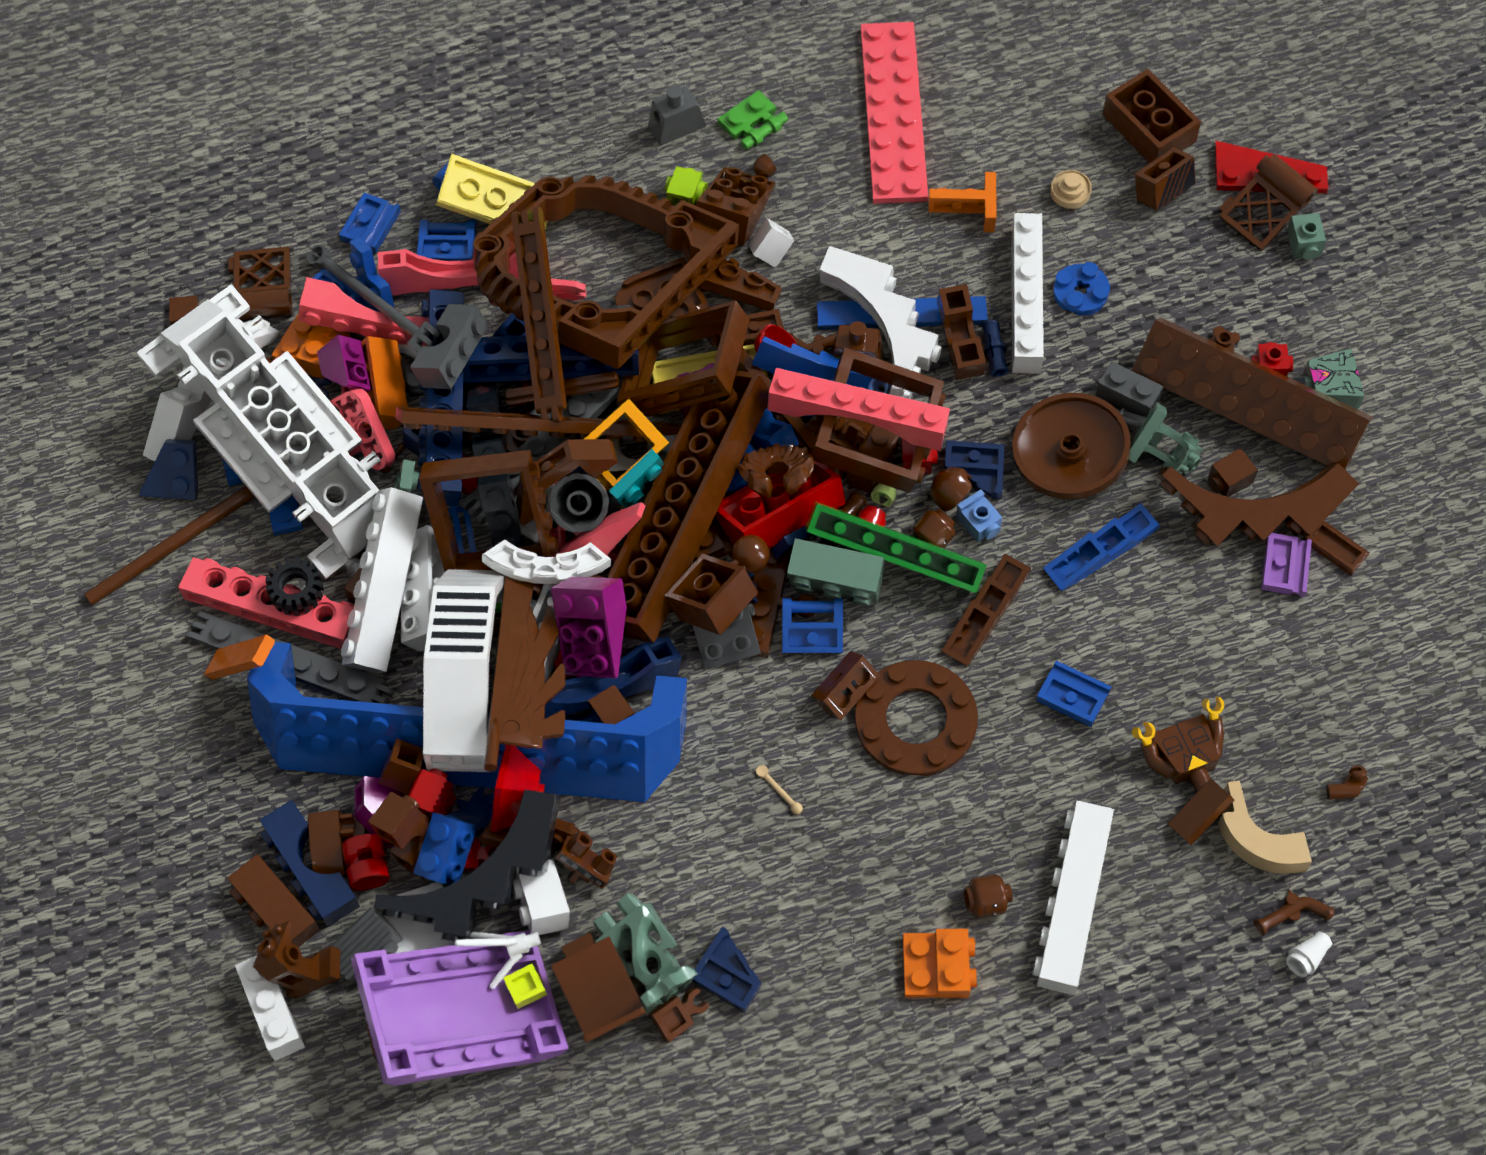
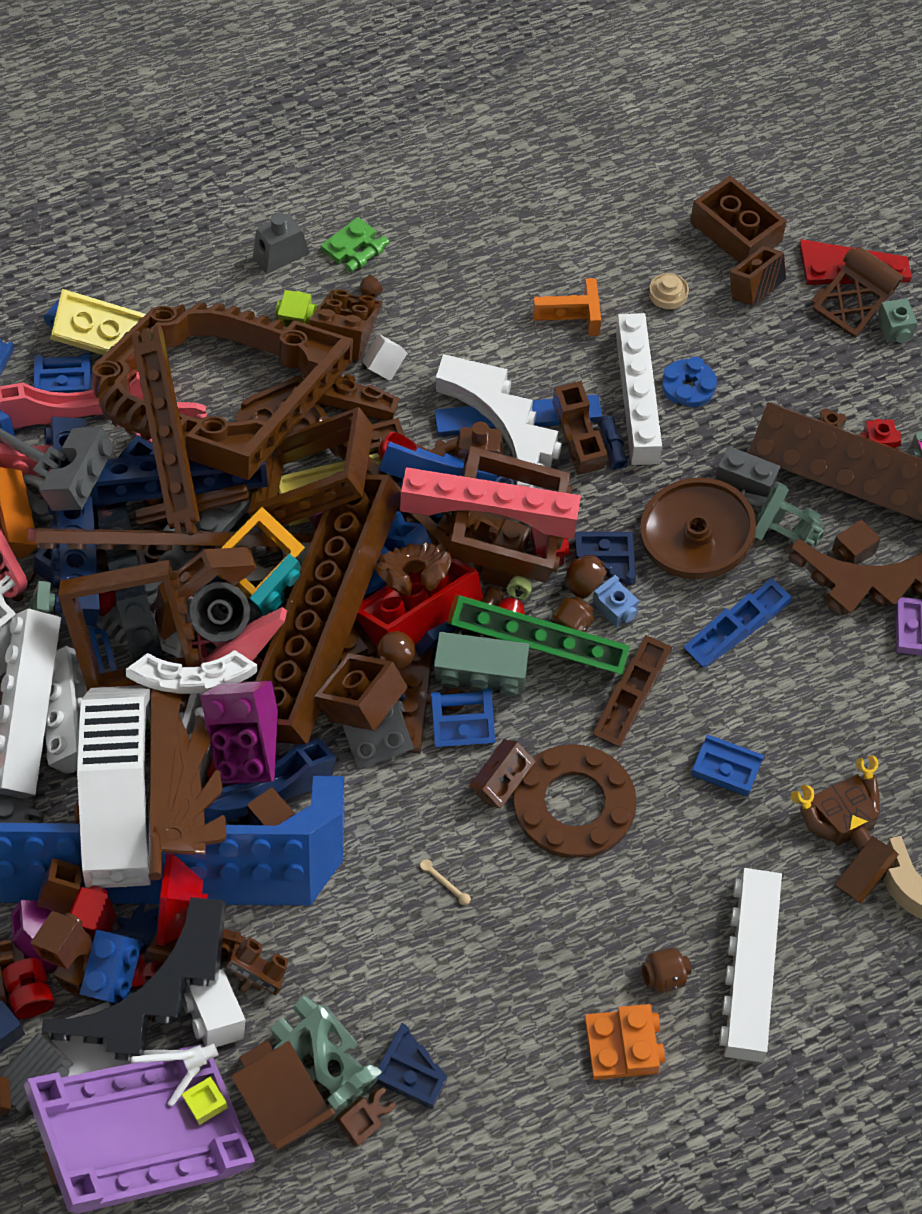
camera: 10 degrees left, 5 degrees down
coral plate [861,22,928,204] -> none

